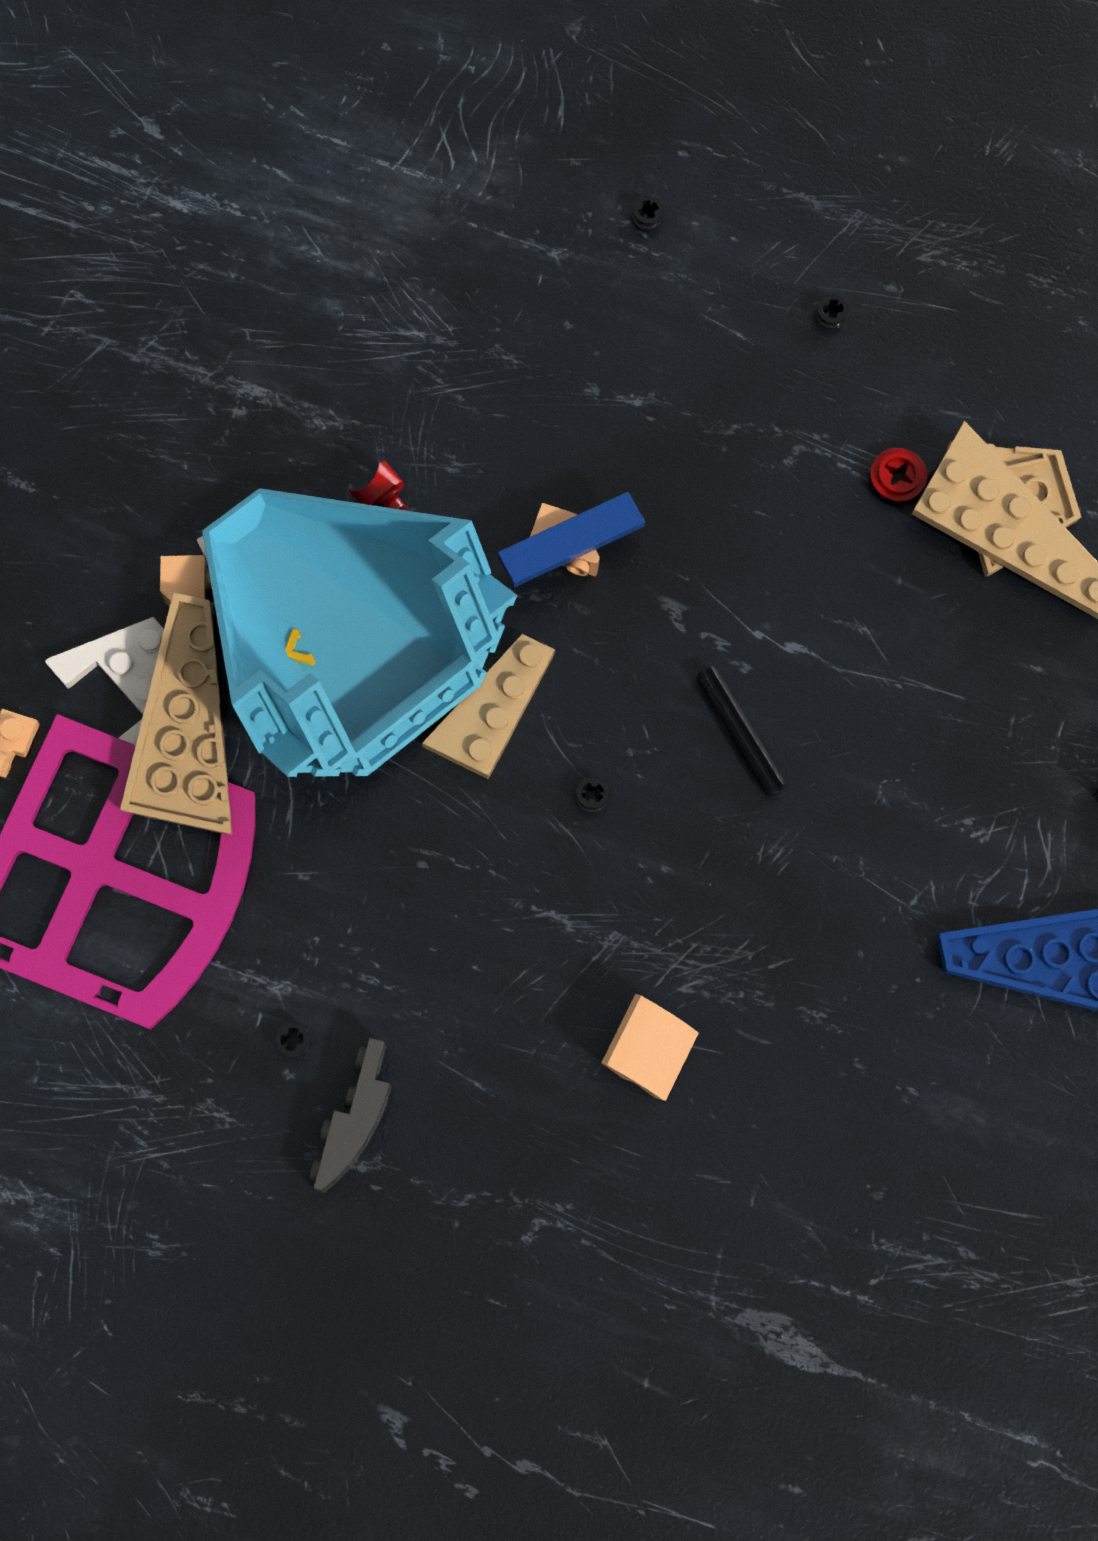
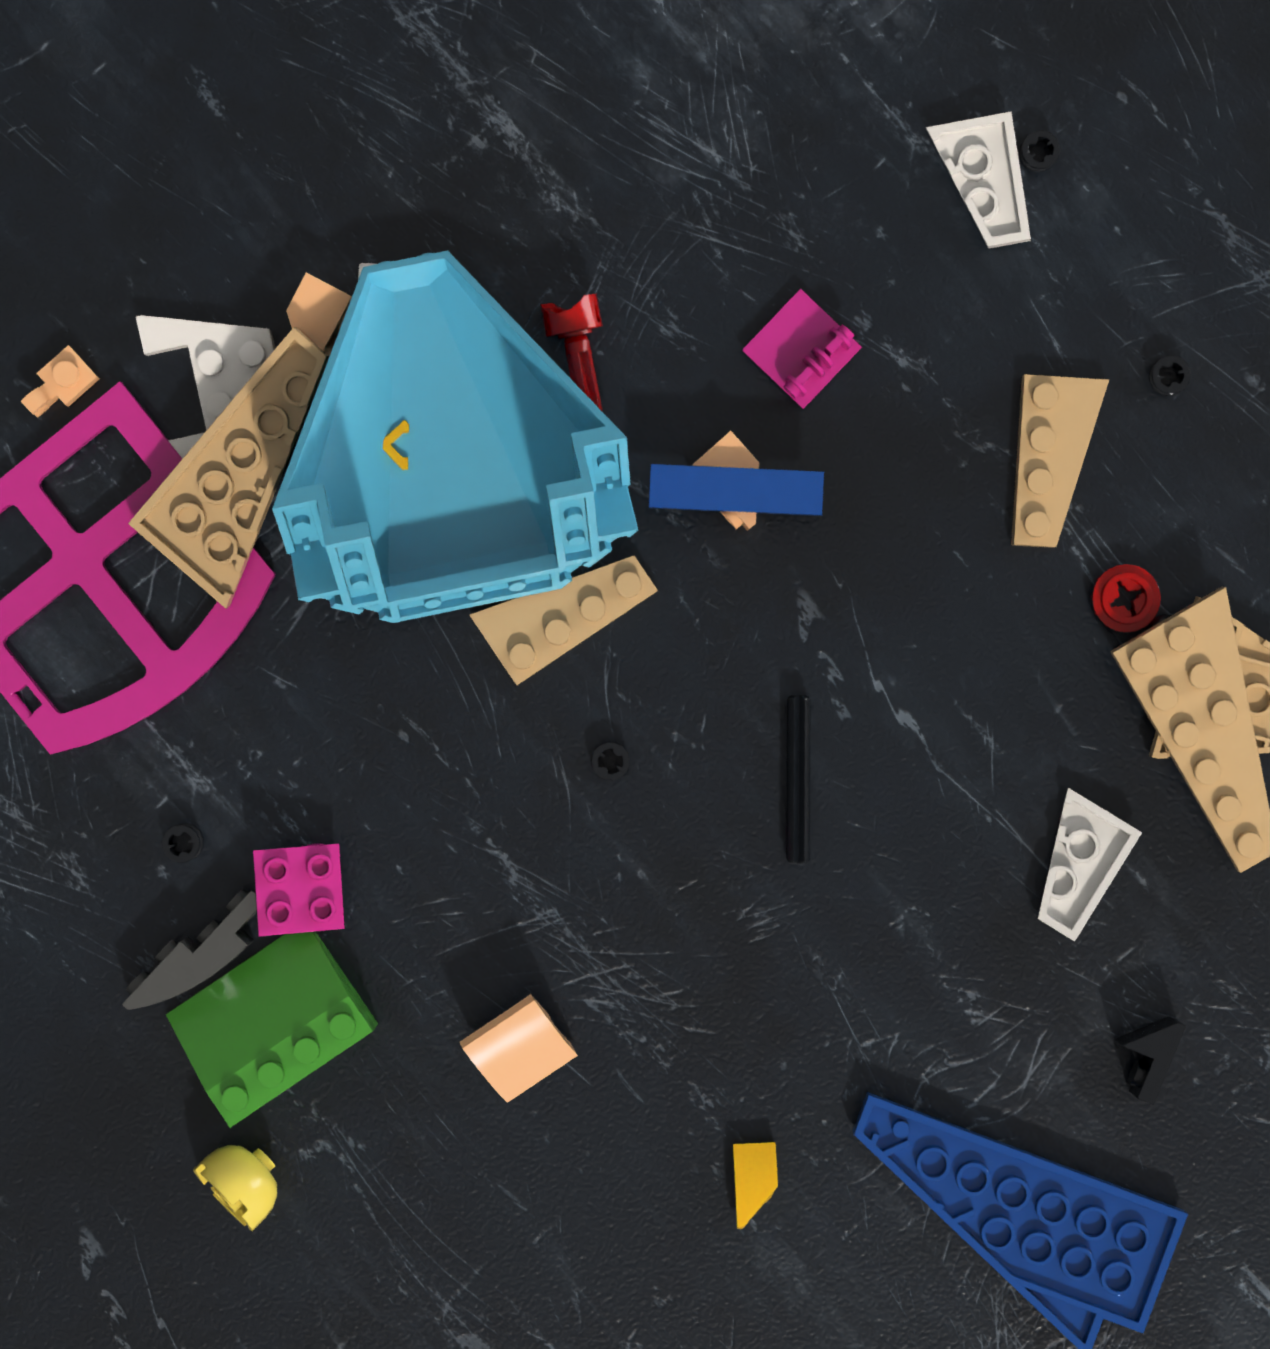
camera: 35 degrees right, 15 degrees up
none -> bright green slope [166,931,378,1128]
none -> light yellow cylinder [193,1145,277,1231]
none -> dark pink hinge [253,843,345,937]
none -> yellow slope [733,1142,778,1229]
none -> dark pink hinge [742,289,862,409]
none -> white wing [926,112,1031,249]
none -> tan wing [1011,374,1109,548]
none -> white wing [1037,788,1142,941]

